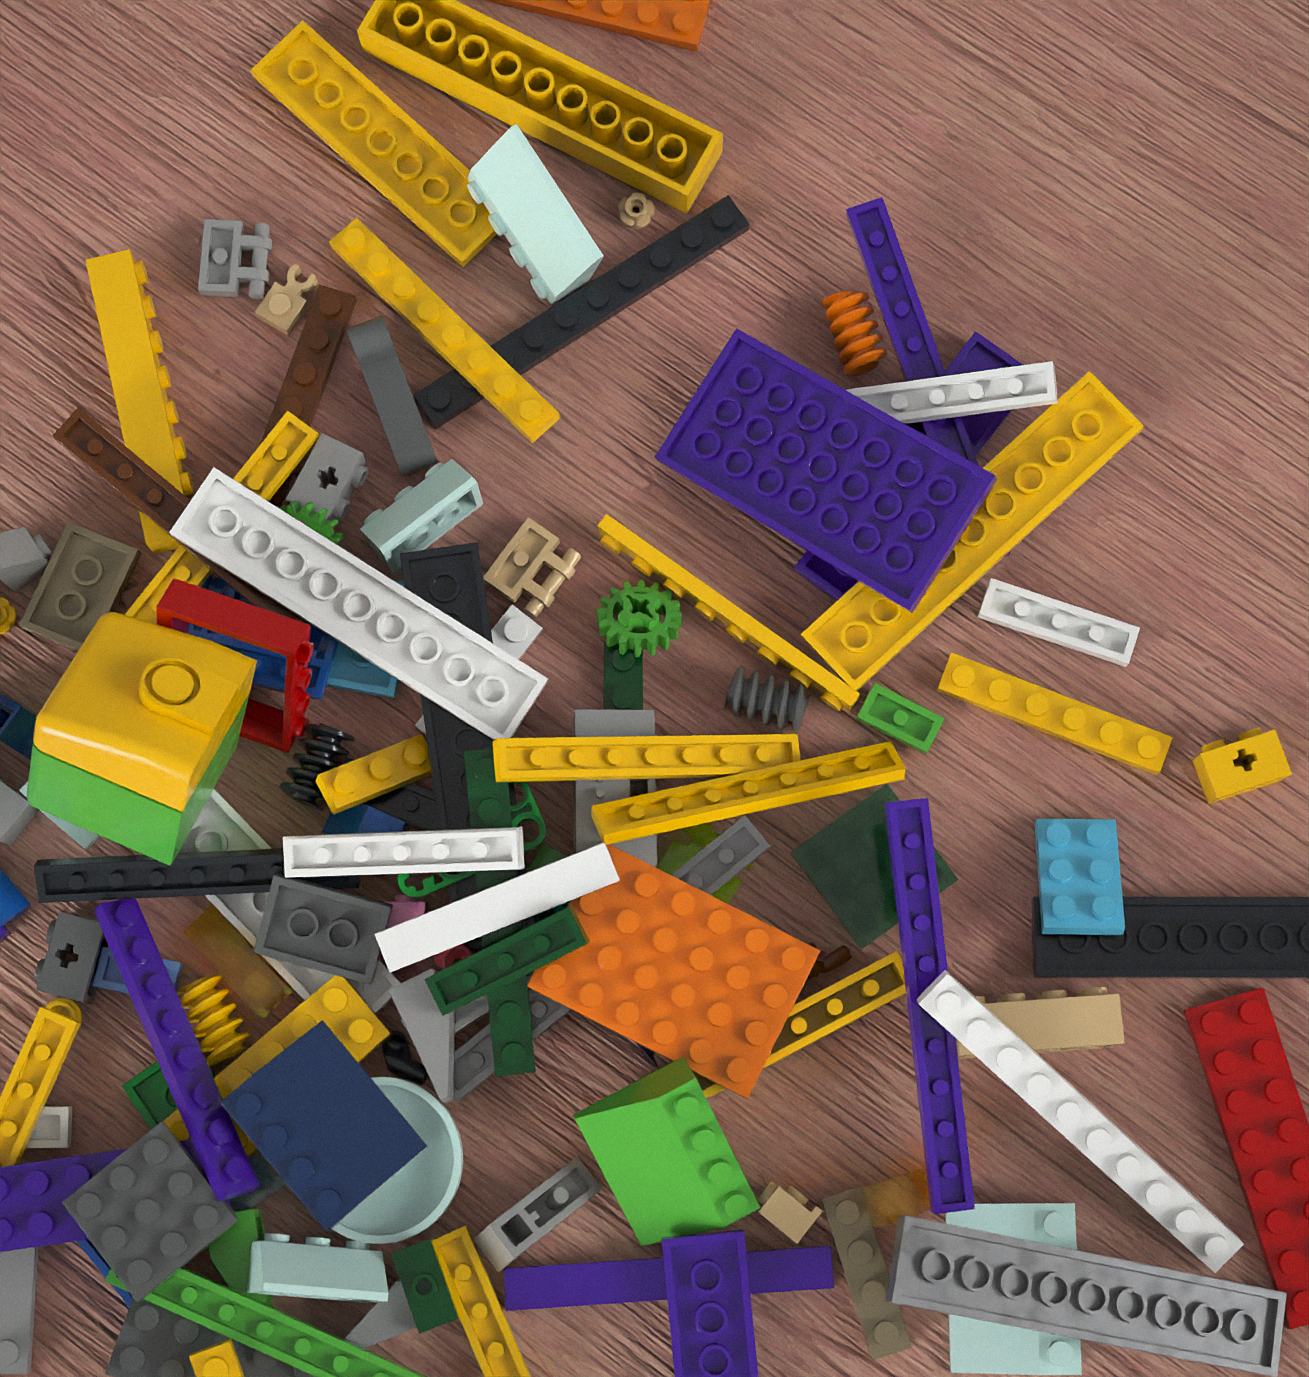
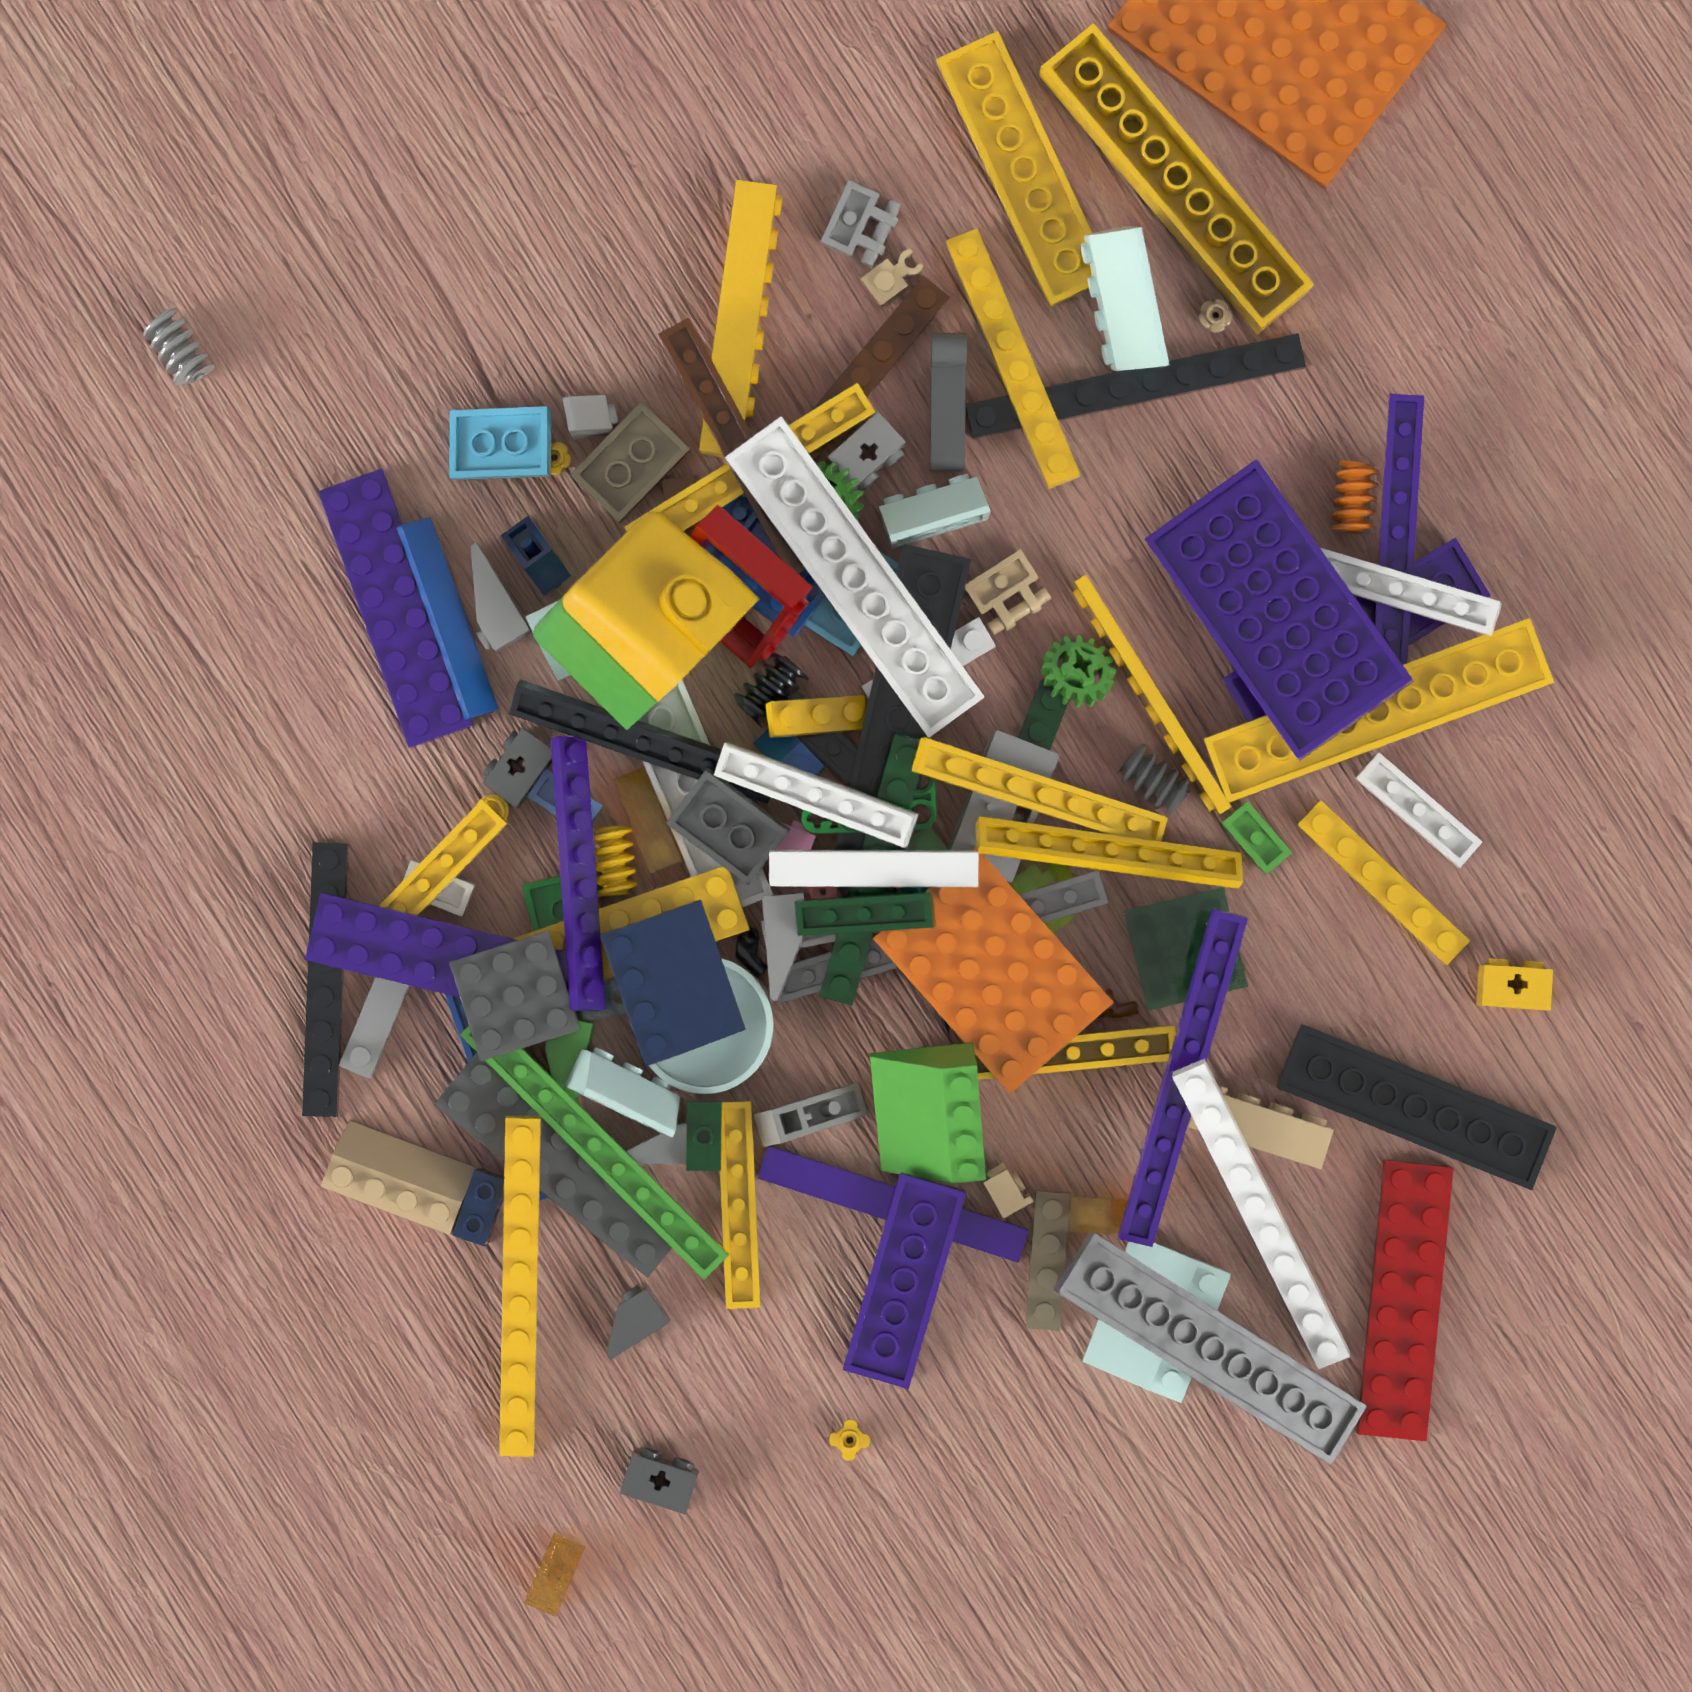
camera: 20 degrees right, 10 degrees up
medium azure plate [1034,819,1125,935] -> none

